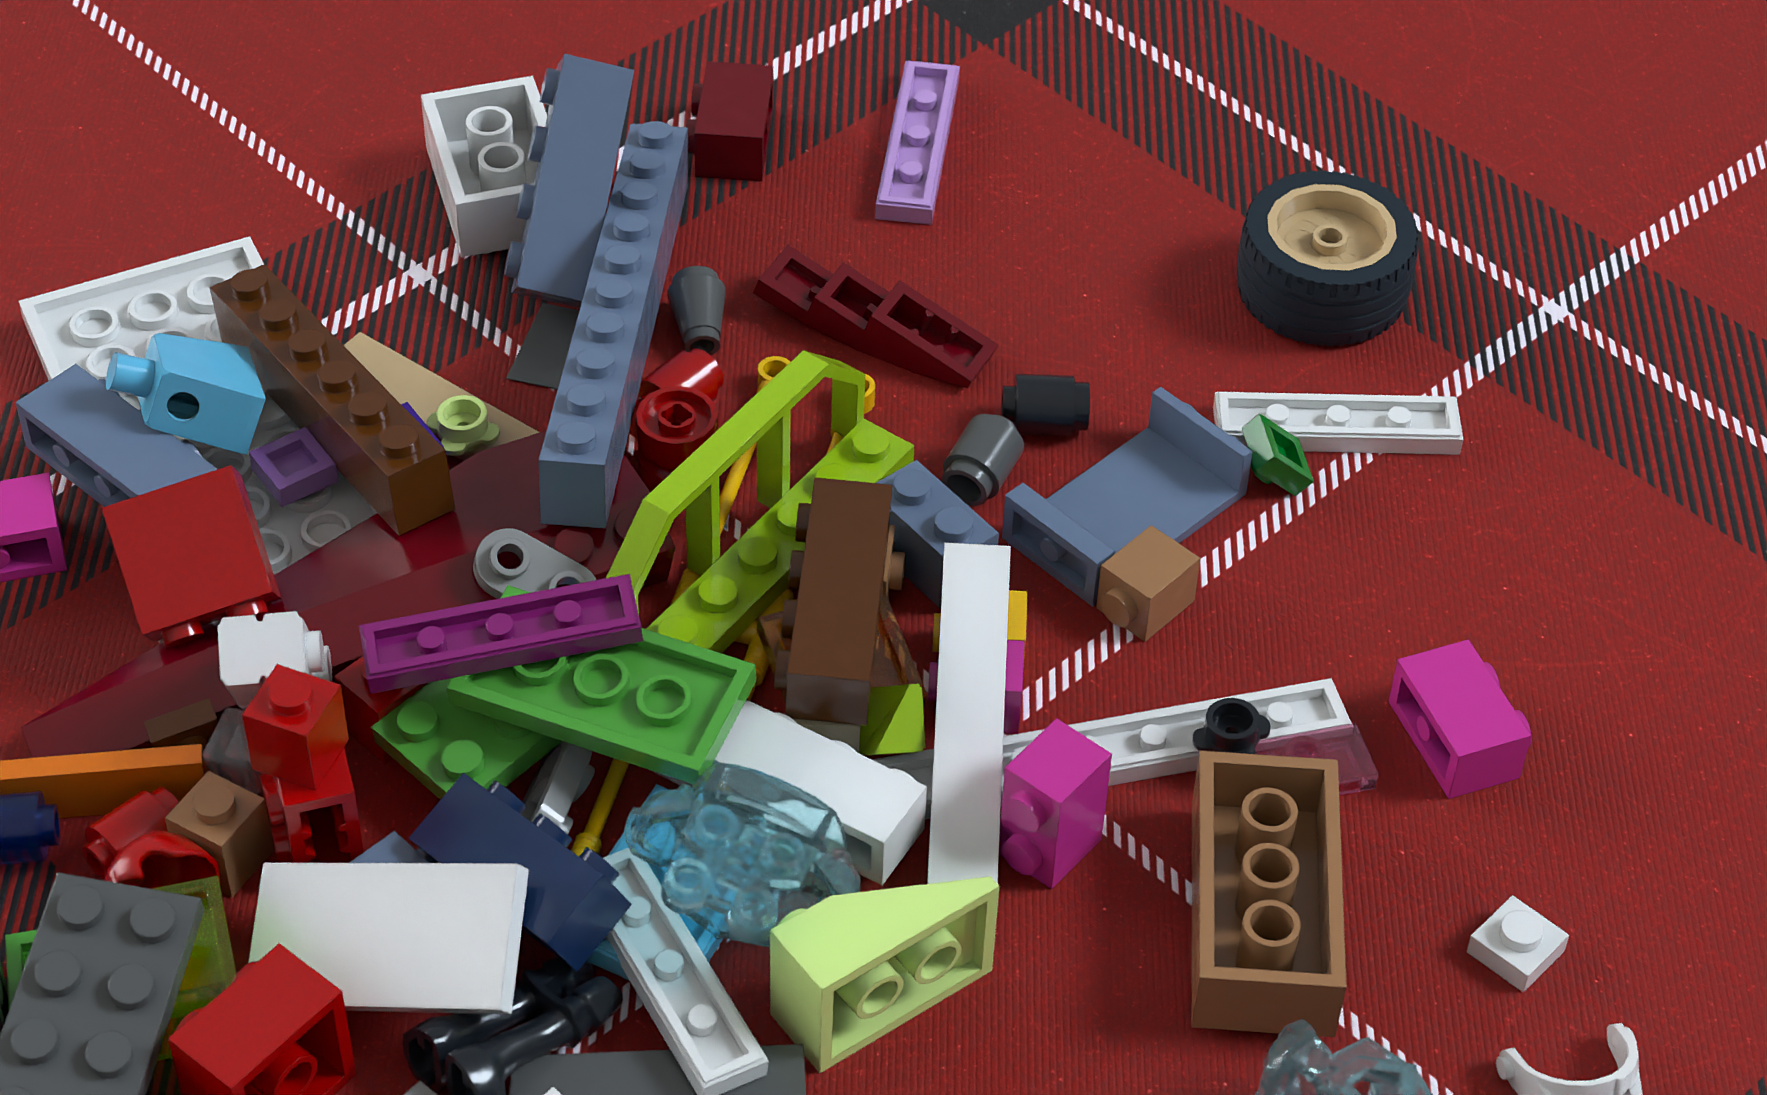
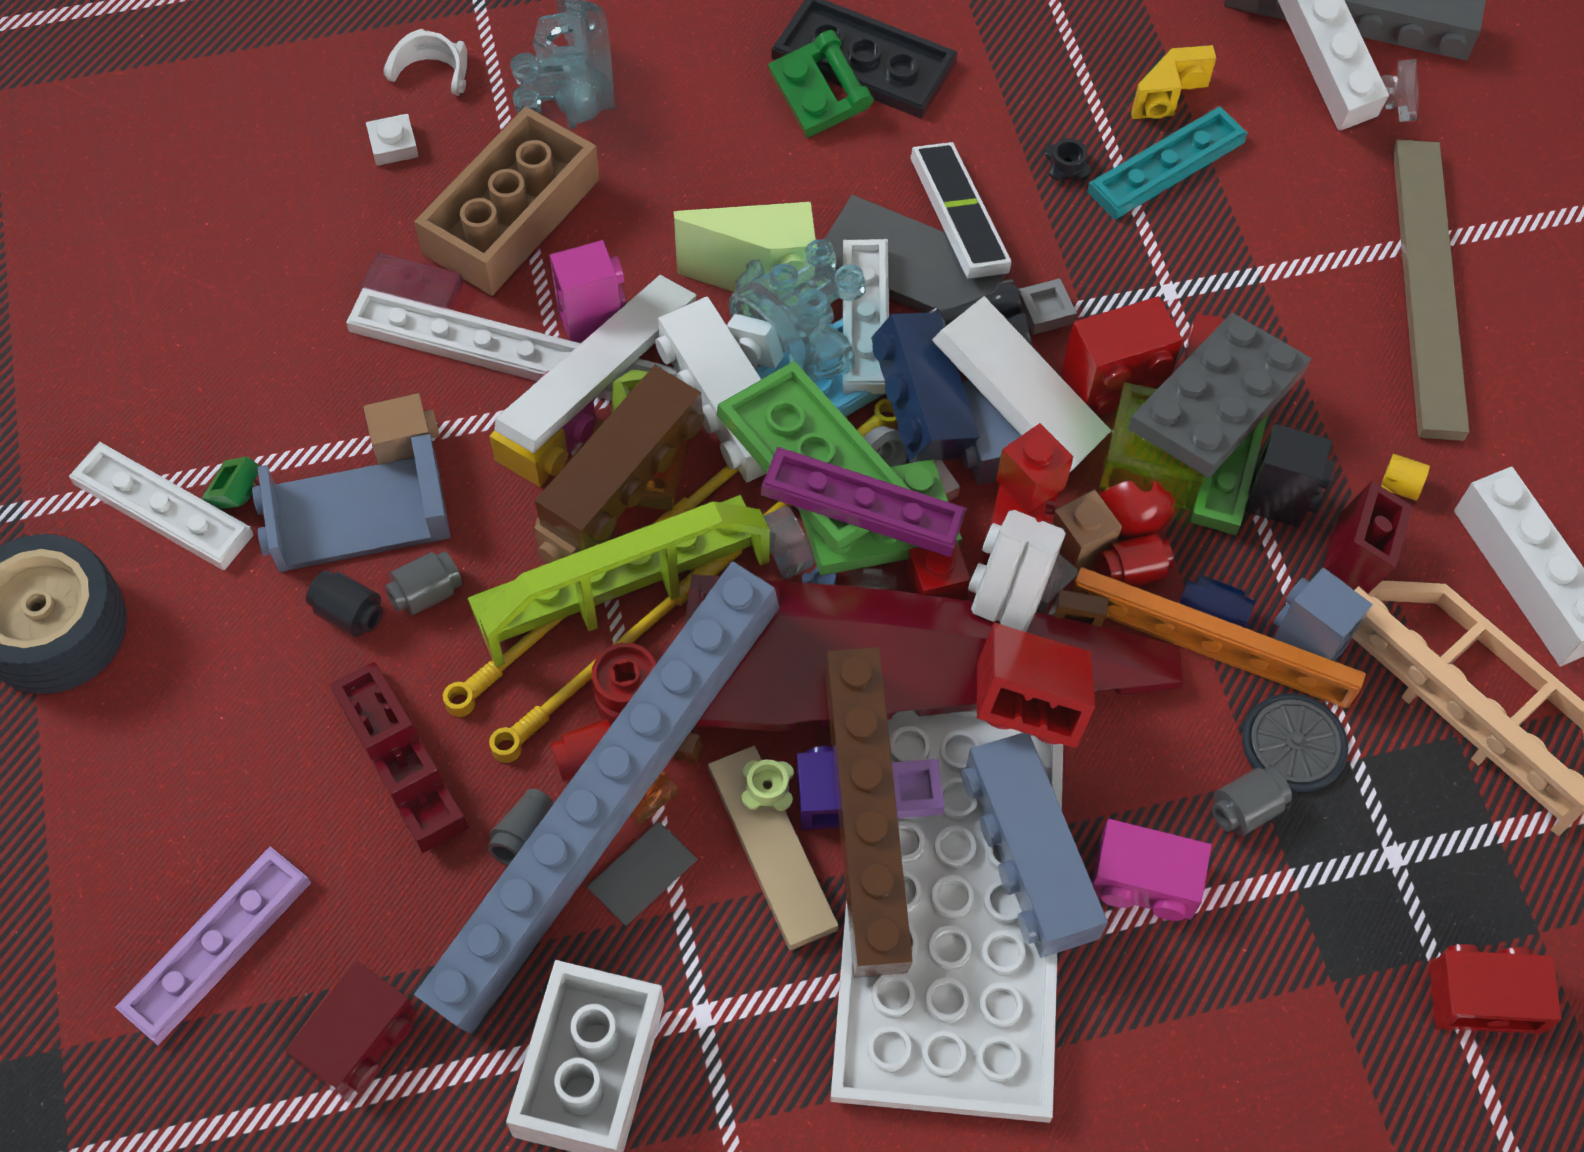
camera: 150 degrees left, 15 degrees up
medium azure torso [106,333,266,455] -> none
light grey plate [473,528,596,599] -> none
sand blue brick [504,54,634,308] -> none
sand blue brick [877,460,999,609] -> none
black plate [1192,698,1271,754] -> none
dark pink brick [1388,639,1532,799] -> none

